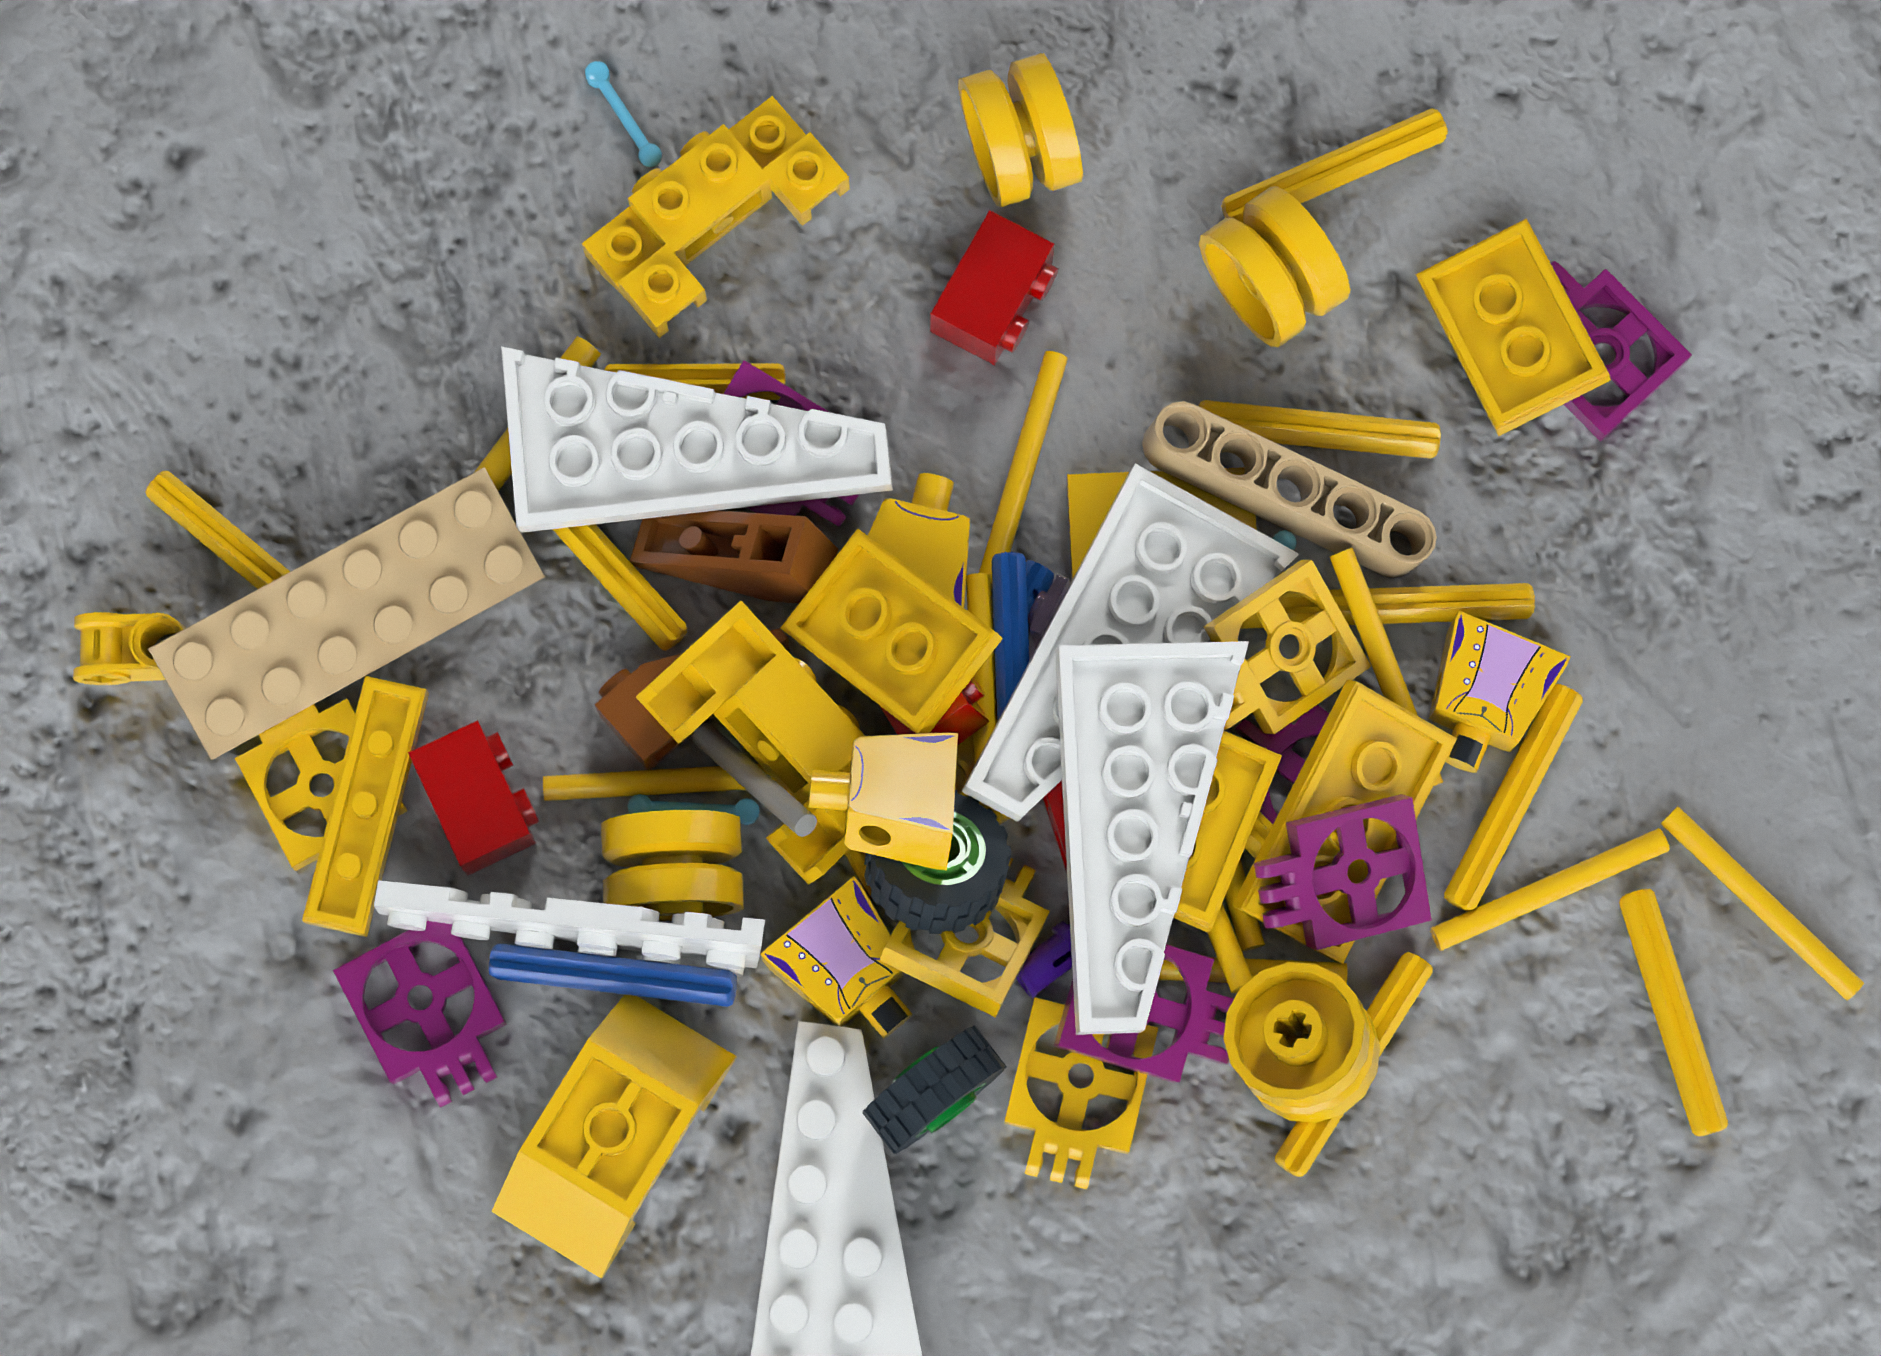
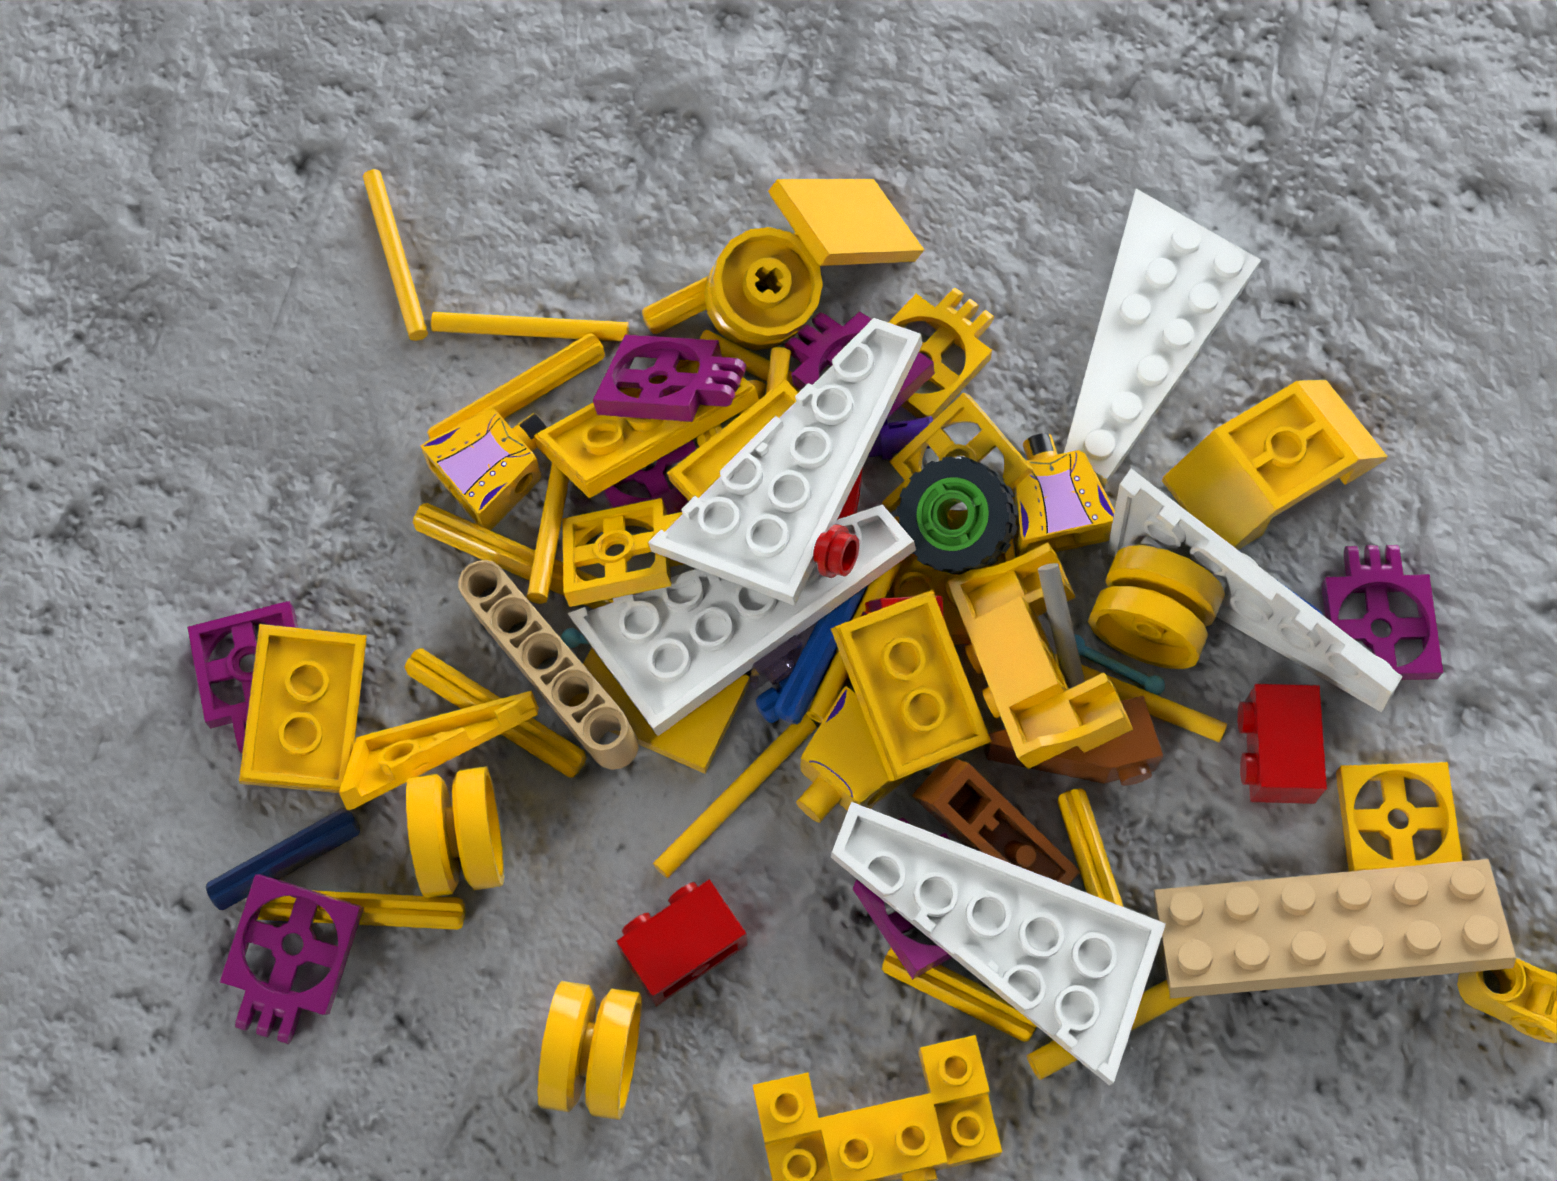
camera: 150 degrees left, 10 degrees down
yellow axle [145,470,291,589] -> none
yellow tile [302,676,429,937] -> none
yellow torso [808,733,958,871] -> none
black wheel [862,1025,1007,1154] -> none
yellow axle [1619,889,1728,1136] -> none
none -> dark blue axle [206,808,360,910]
none -> magenta piece [220,874,364,1044]
none -> yellow wing [339,690,539,810]
none -> yellow tile [768,179,924,266]
none -> red plate [813,524,859,578]

